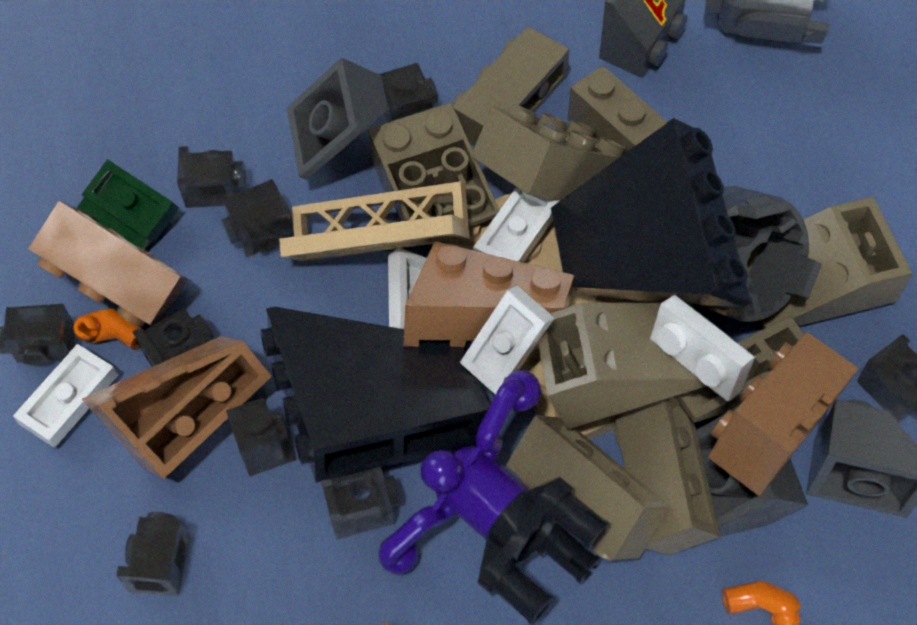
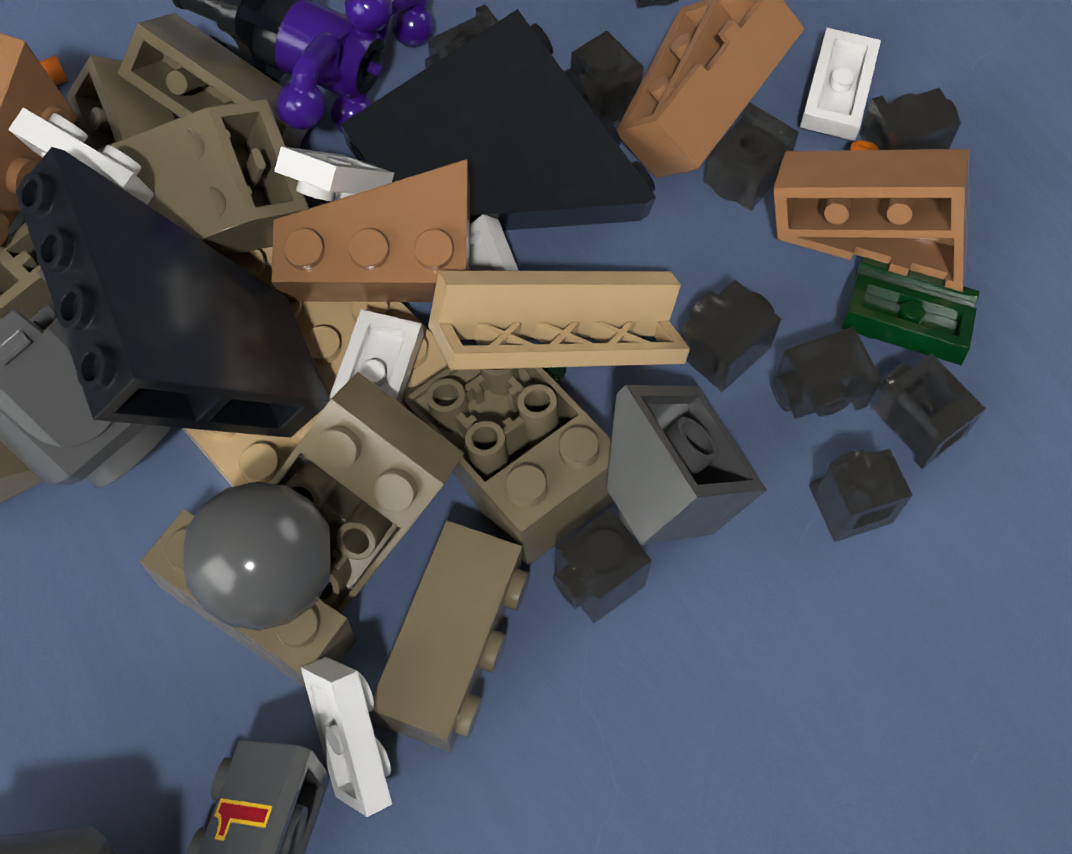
camera: 160 degrees right, 5 degrees up
none -> dark grey piece [183,481,330,631]
none -> white plate [301,657,392,817]
none -> clear smoke brick [809,448,913,542]
none -> clear smoke brick [873,353,986,469]

